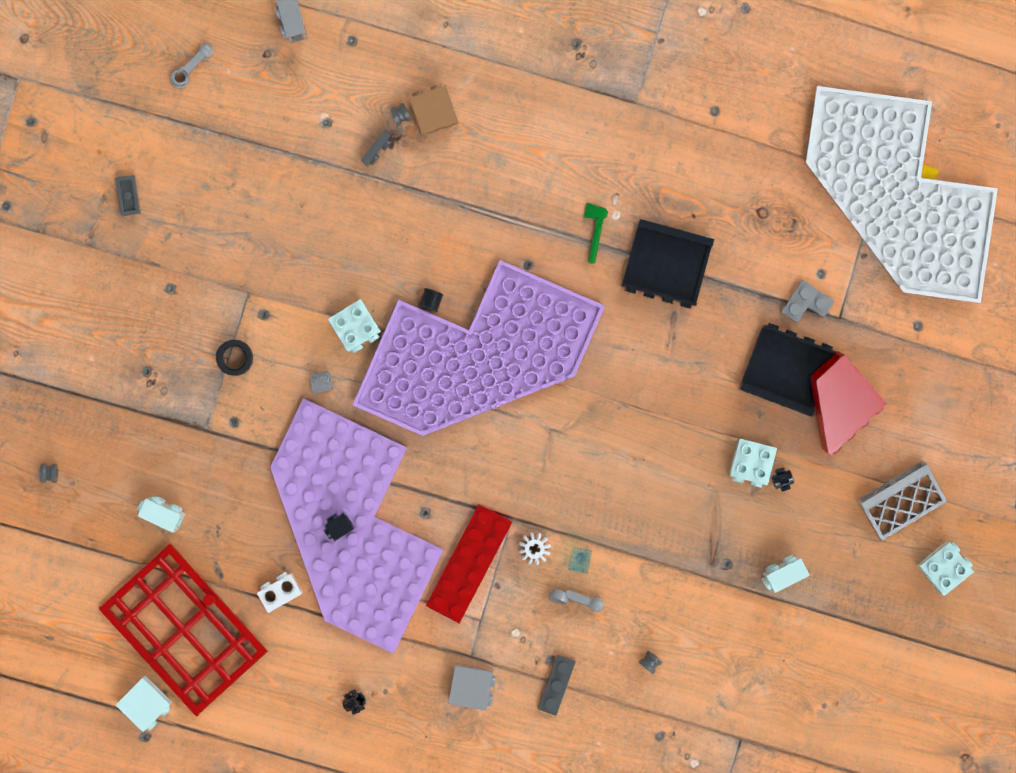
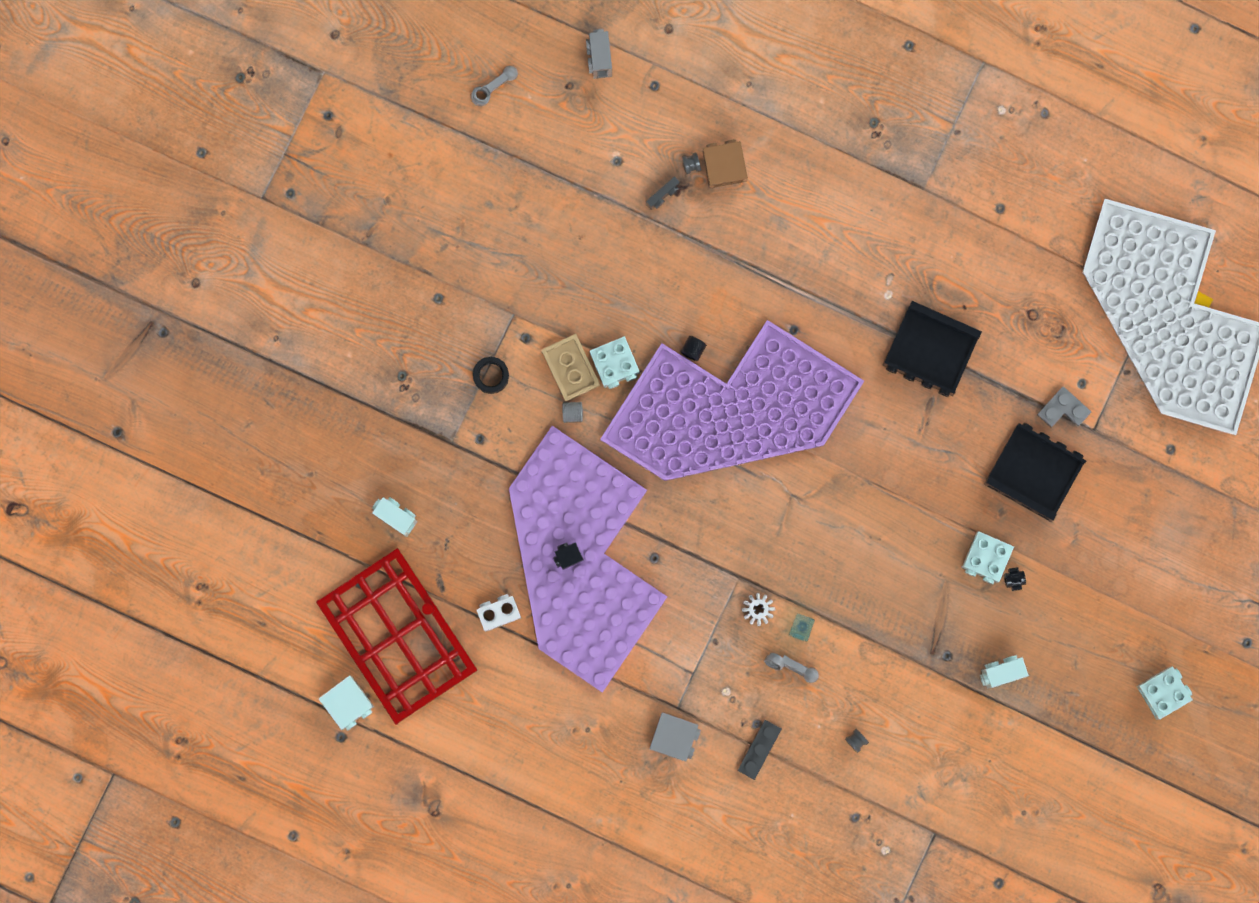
camera: 10 degrees right, 5 degrees down
dark grey wheel [39,464,58,483] -> none
dark grey plate [115,175,141,217] -> none
black gear [342,689,366,715] -> none
red plate [426,504,513,624] -> none
green piece [584,203,608,264] -> none
slope [810,351,887,456] -> none
light grey fence [857,461,947,541] -> none
none -> tan plate [541,334,600,402]

